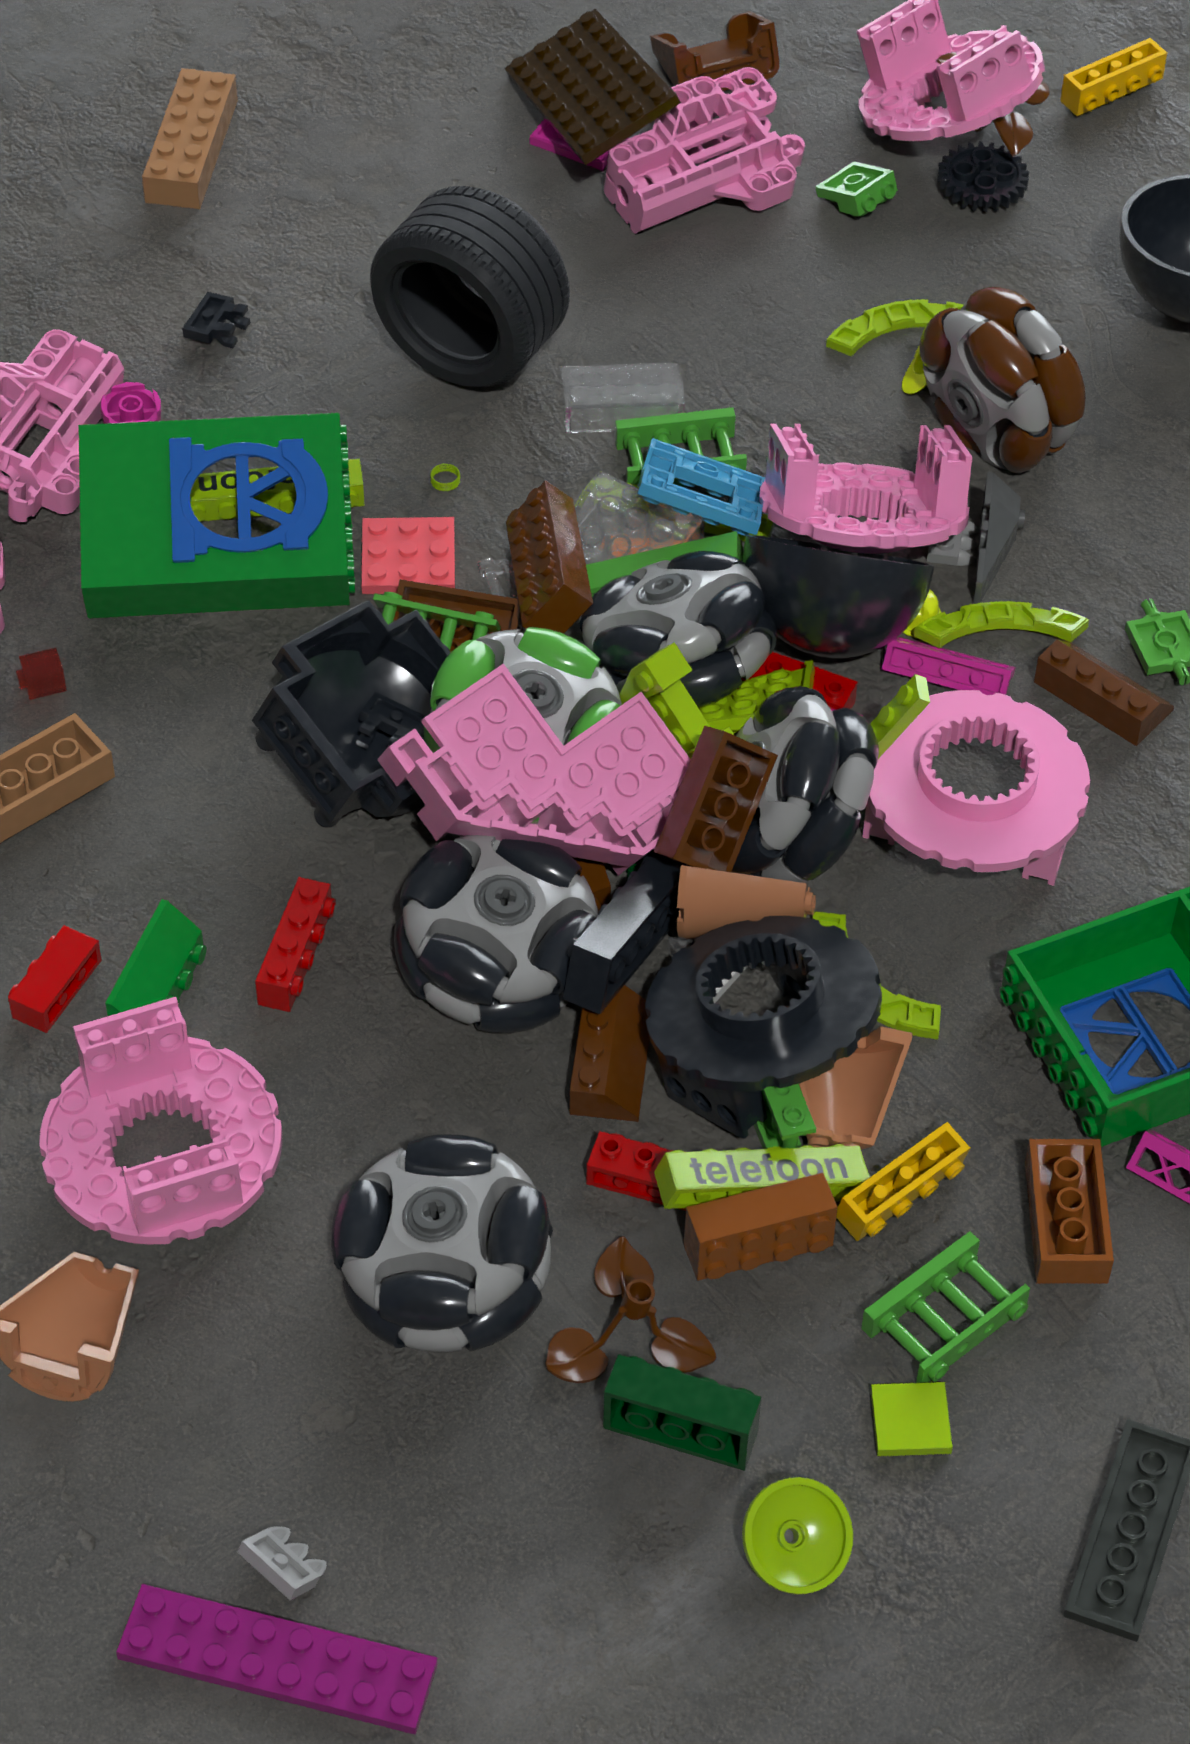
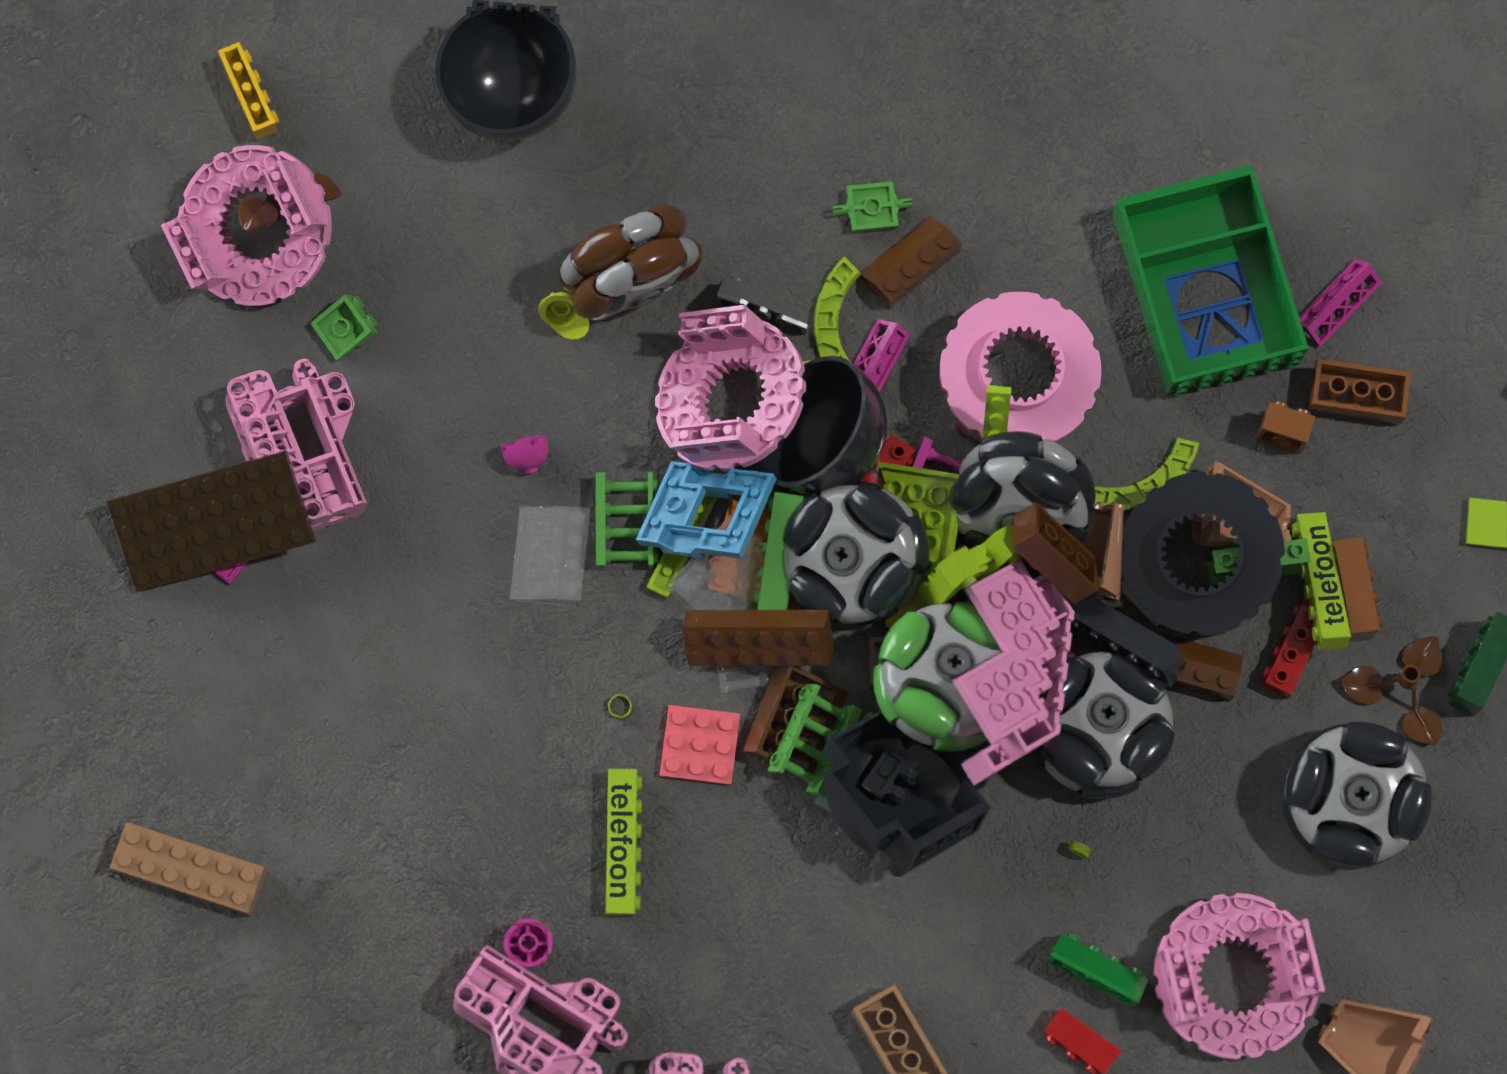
camera: 85 degrees left, 25 degrees up
clear red brick [16,647,67,700] -> none
green panel [79,413,355,618] -> none
black plate [182,292,251,349] -> none
red brick [255,877,336,1012] -> none
black tyre [370,186,570,387] -> none
reddish brown windscreen [650,11,780,91] -> none
lime tile [826,299,964,357] -> none
yellow brick [836,1122,970,1242] -> none
bright green fence [861,1231,1030,1383] -> none
black gear [937,141,1029,212] -> none
none -> dark pink cylinder [501,434,549,474]
none -> lime axle [1067,840,1092,859]
none -> dark orange brick [1255,401,1316,454]

